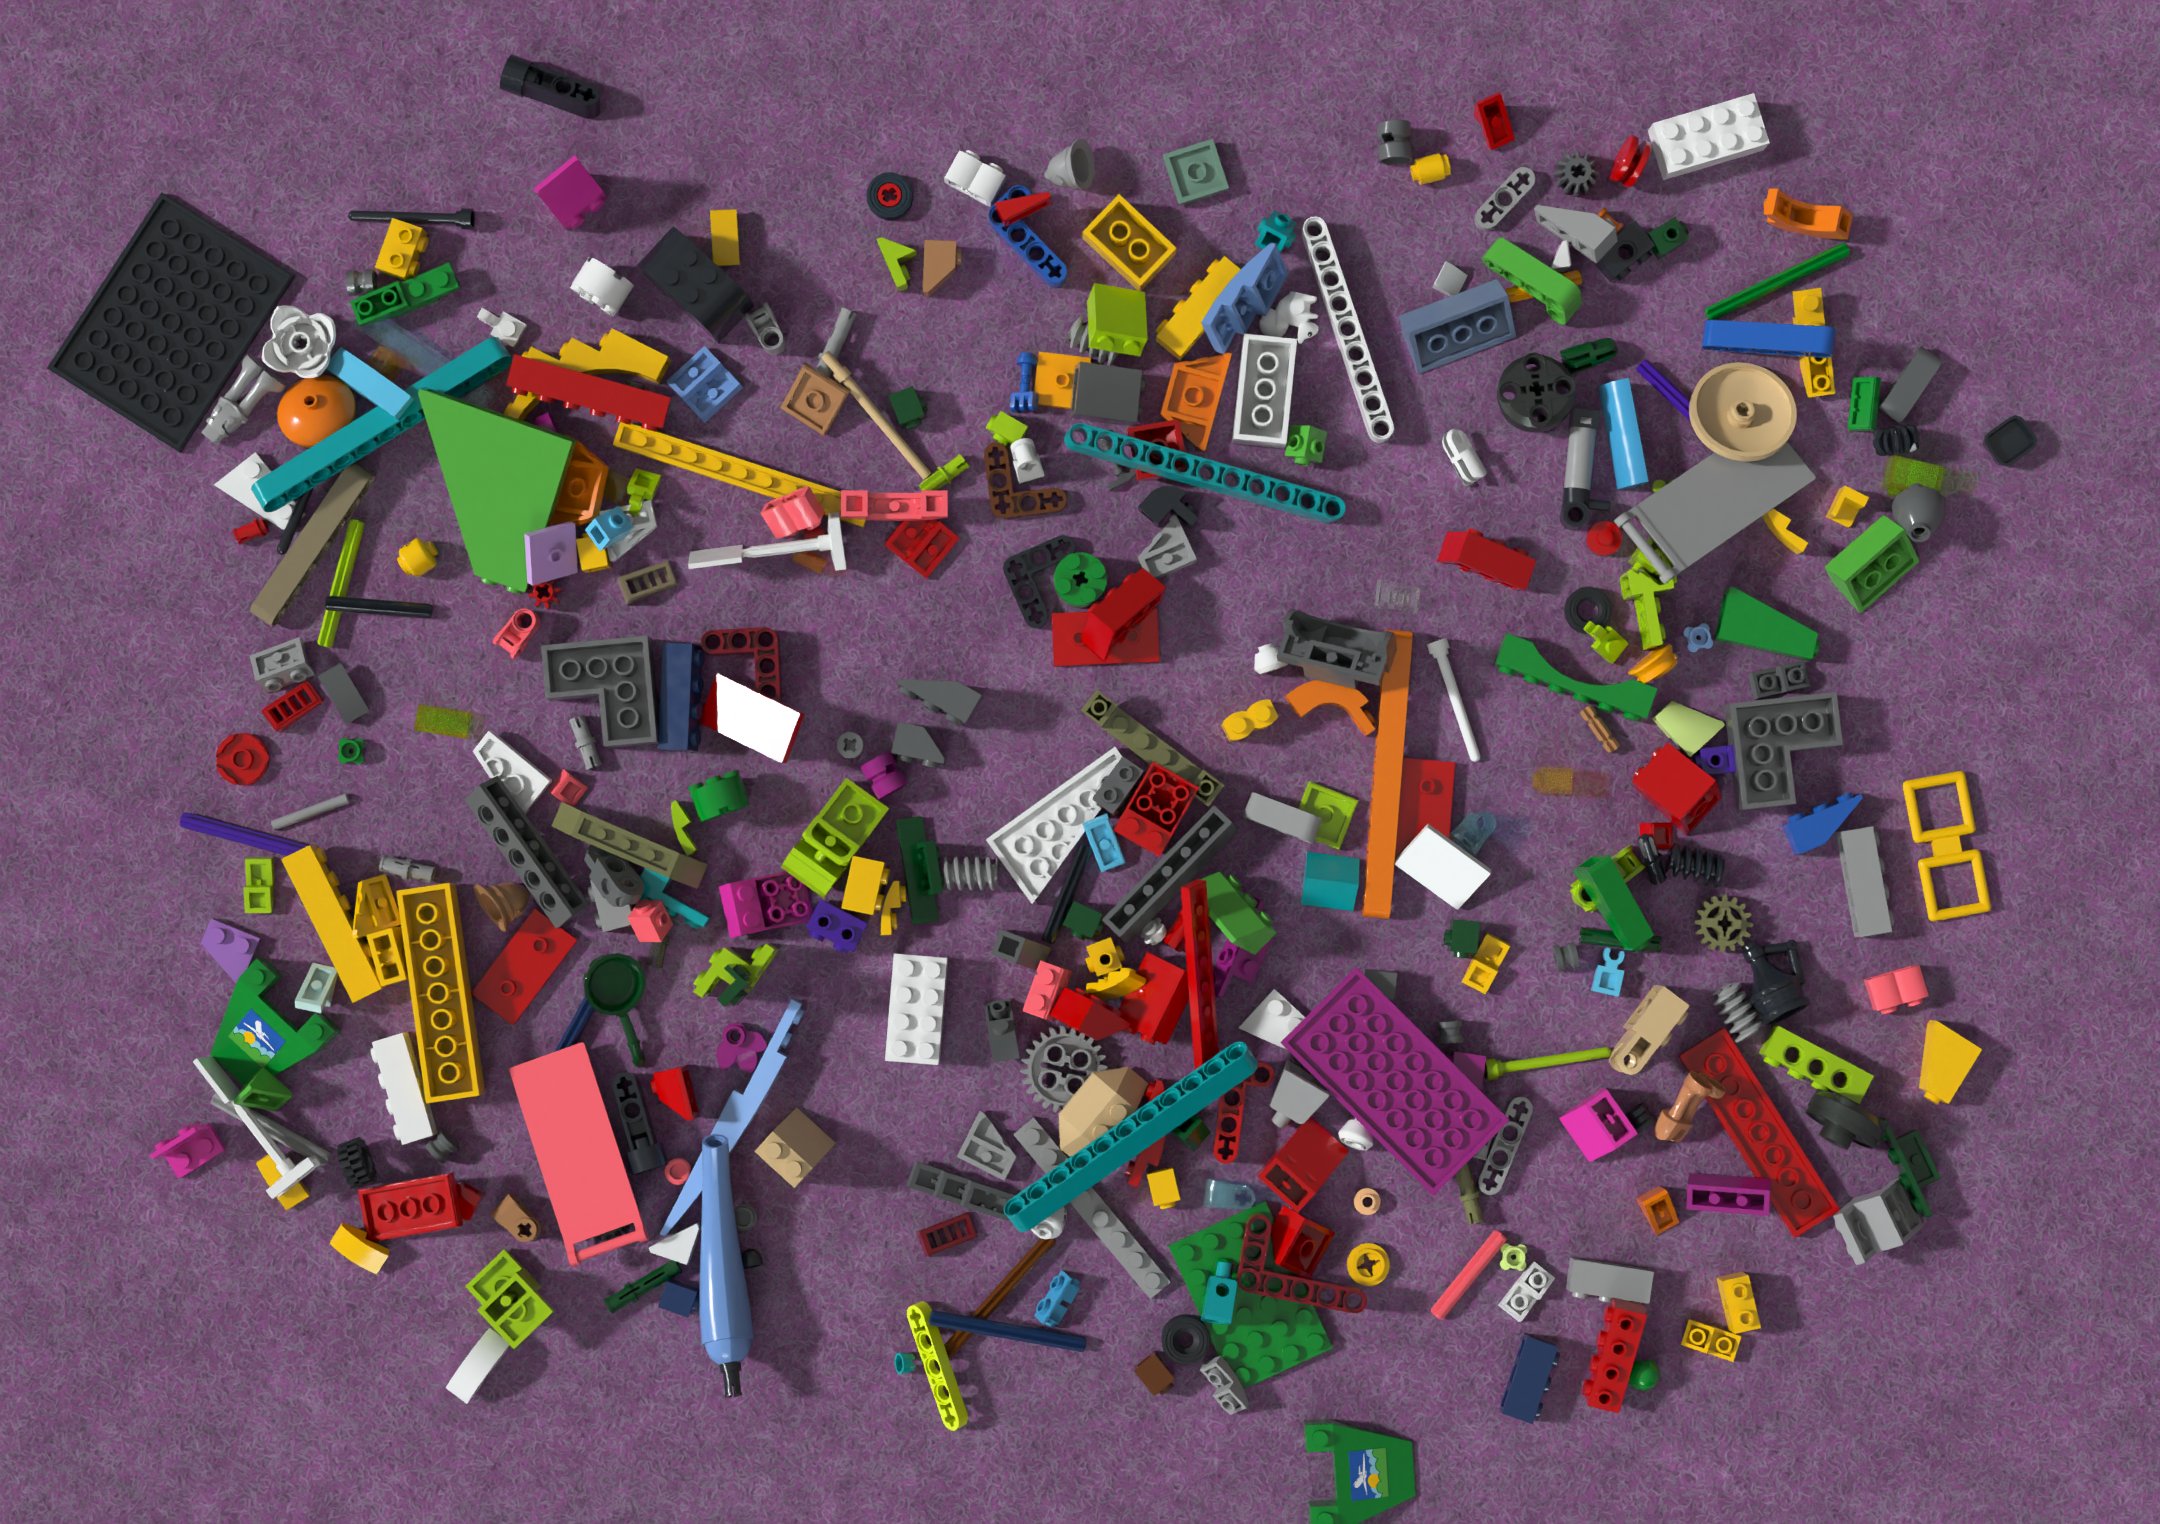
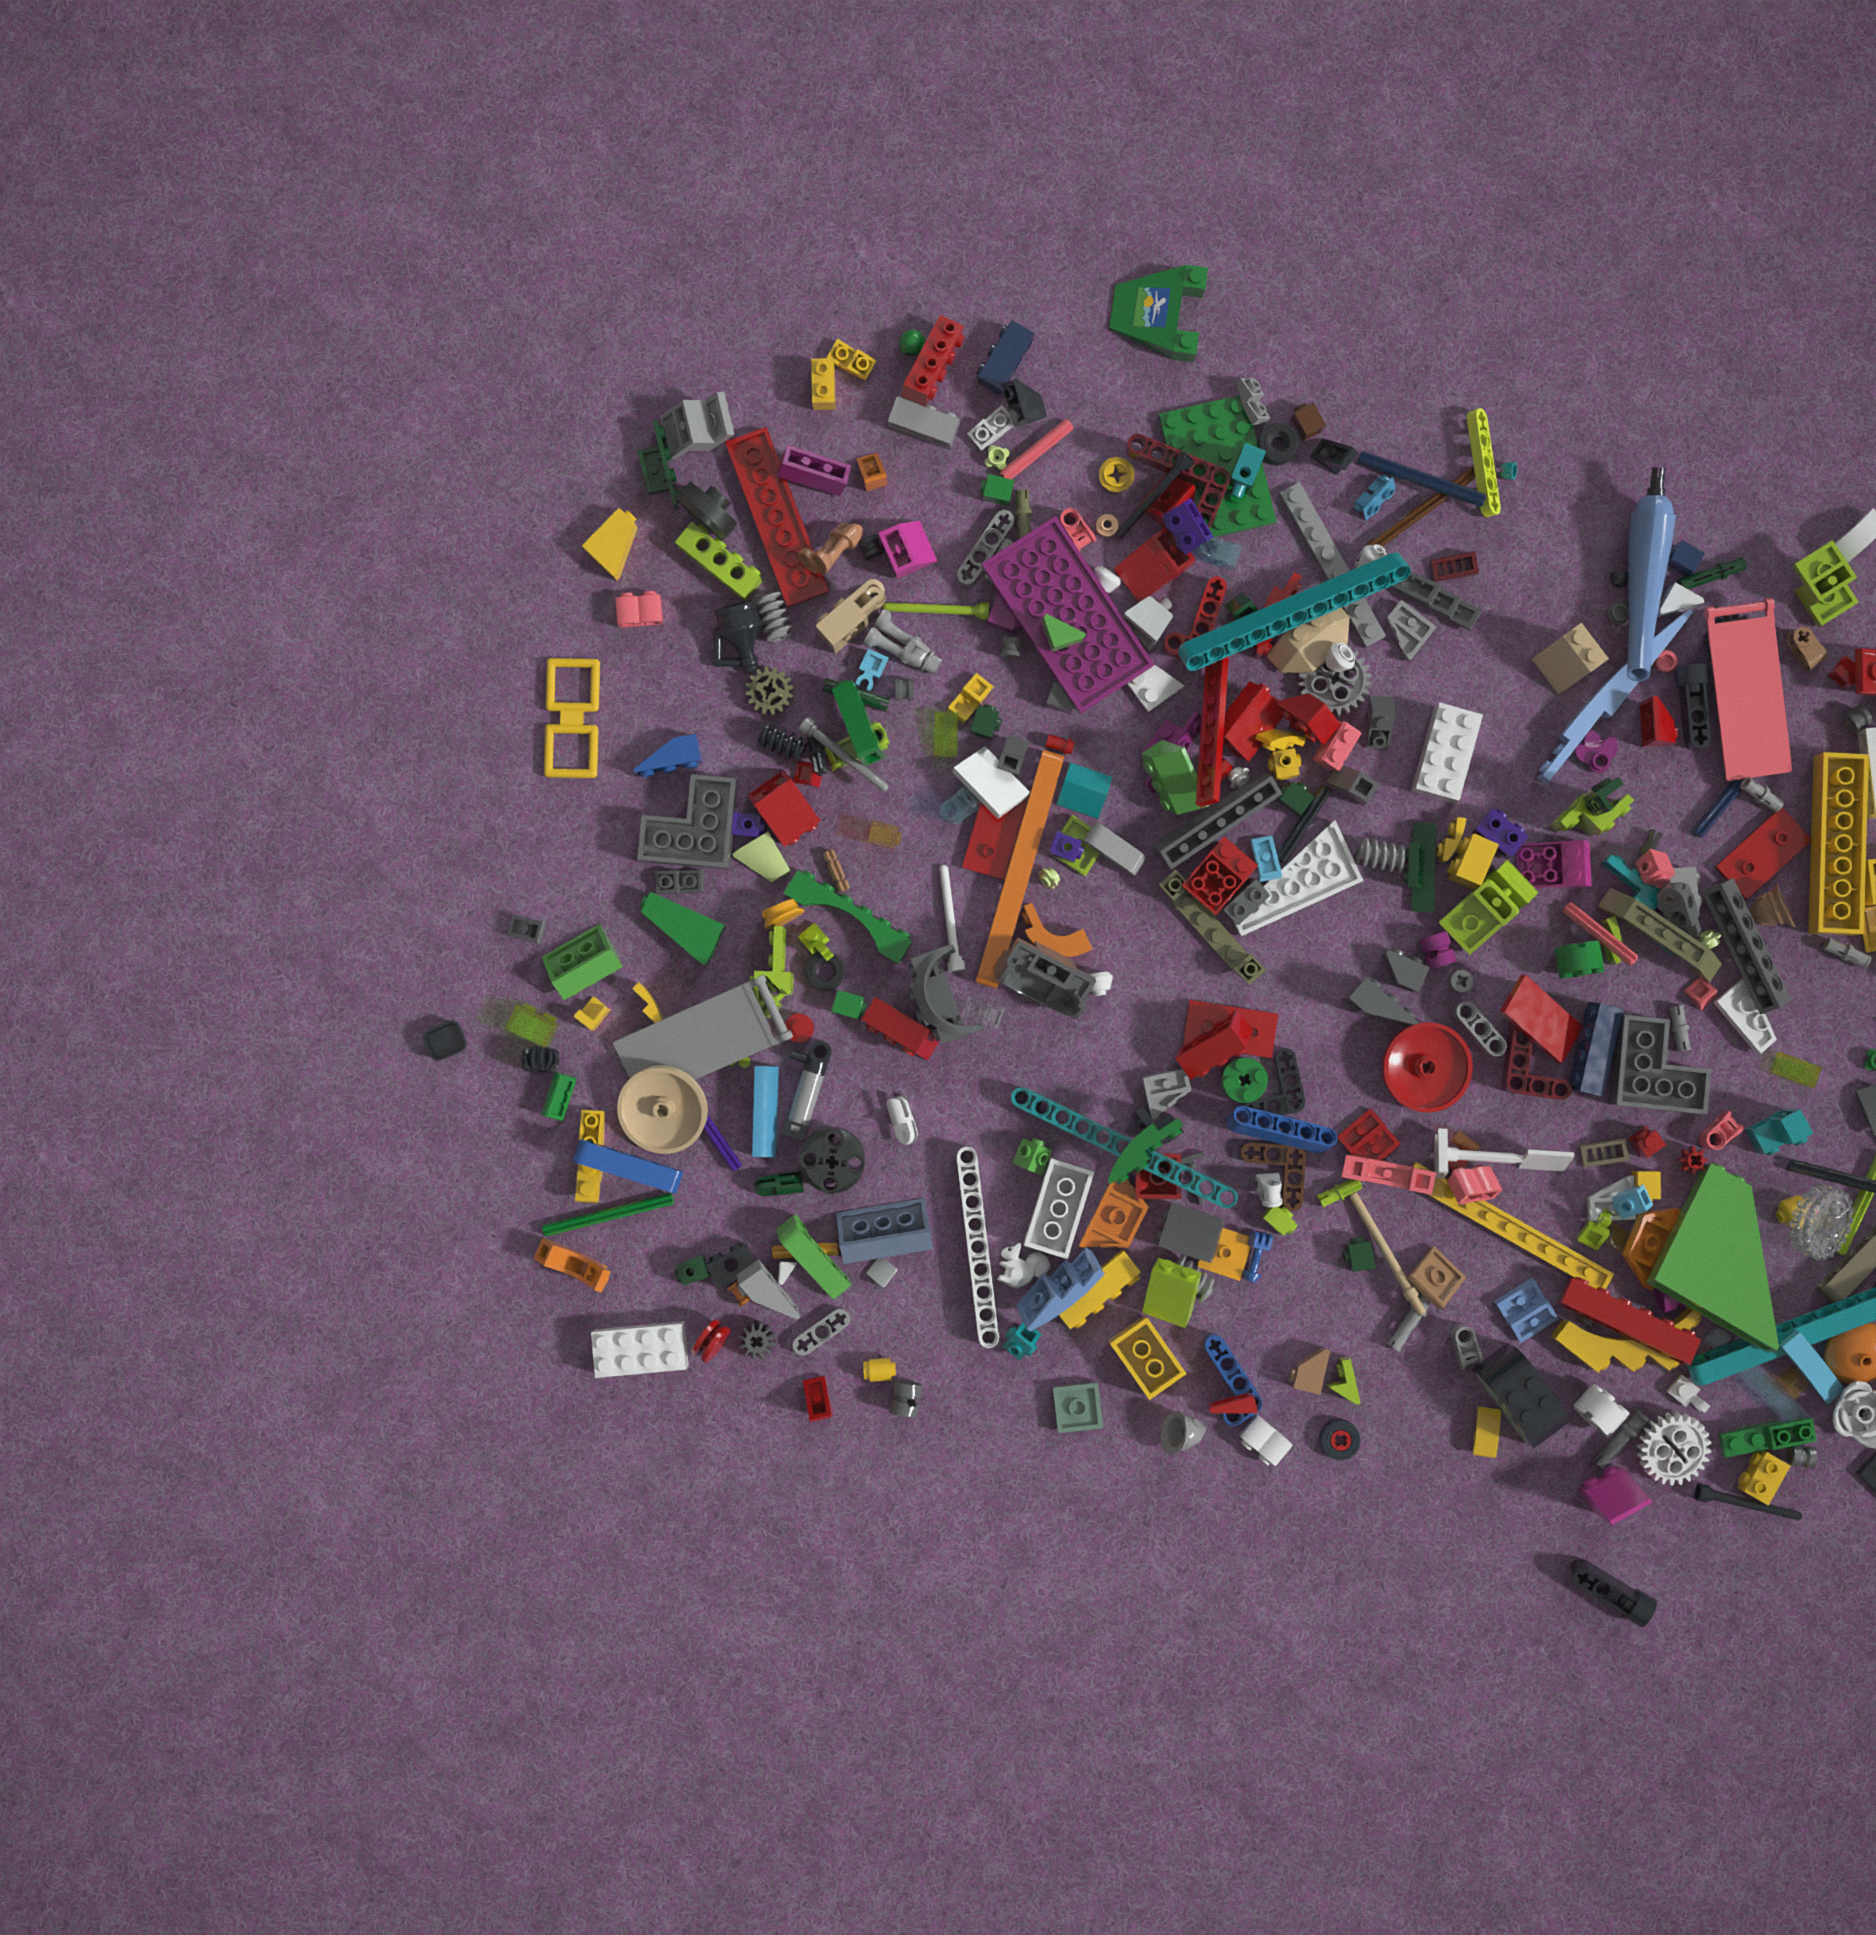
camera: 170 degrees left, 0 degrees up
lavender plate [524,521,578,586] -> none
dark green piece [583,953,646,1068] -> none
yellow brick [1147,1167,1180,1209] -> none
yellow brick [1221,699,1278,742] -> none
light blue plate [1684,623,1713,652] -> none
light grey brick [1836,826,1894,937] -> none
dark grey beam [1878,346,1943,423] -> none
dark grey piece [1892,483,1946,542] -> none
none -> flat silver slope [507,914,547,945]
none -> light grey piece [798,717,888,792]
none -> green brick [832,990,867,1019]
none -> light grey piece [863,609,942,674]
none -> dark grey piece [908,945,984,1045]
none -> clear neon green plate [934,711,958,757]
none -> green brick [980,474,1014,507]
none -> dark grey brick [997,735,1029,775]
none -> black slope [1002,379,1047,427]
none -> yellowish green plate [1038,867,1060,890]
none -> bright green slope [1041,614,1086,652]
none -> red pin [1045,734,1075,755]
none -> dark purple brick [1048,831,1085,863]
none -> coral piece [1059,508,1096,552]
none -> green slope [1108,1118,1184,1185]
none -> black piece [1115,451,1195,539]
none -> dark purple brick [1162,498,1214,555]
none -> blue beam [1226,1106,1337,1154]
none -> black slope [1310,438,1358,475]
none -> white cone [1326,642,1355,672]
none -> red dish [1382,1022,1473,1113]
none -> light grey beam [1452,1002,1507,1056]
none -> coral axle [1563,902,1638,966]
none -> dark grey pin [1592,1409,1651,1470]
none -> red brick [1627,1126,1666,1158]
none -> white gear [1637,1412,1711,1486]
none -> yellowish green plate [1696,930,1721,949]
none -> light grey pin [1740,777,1784,812]
none -> teal brick [1745,1109,1814,1156]
none -> clear piece [1789,1184,1854,1260]

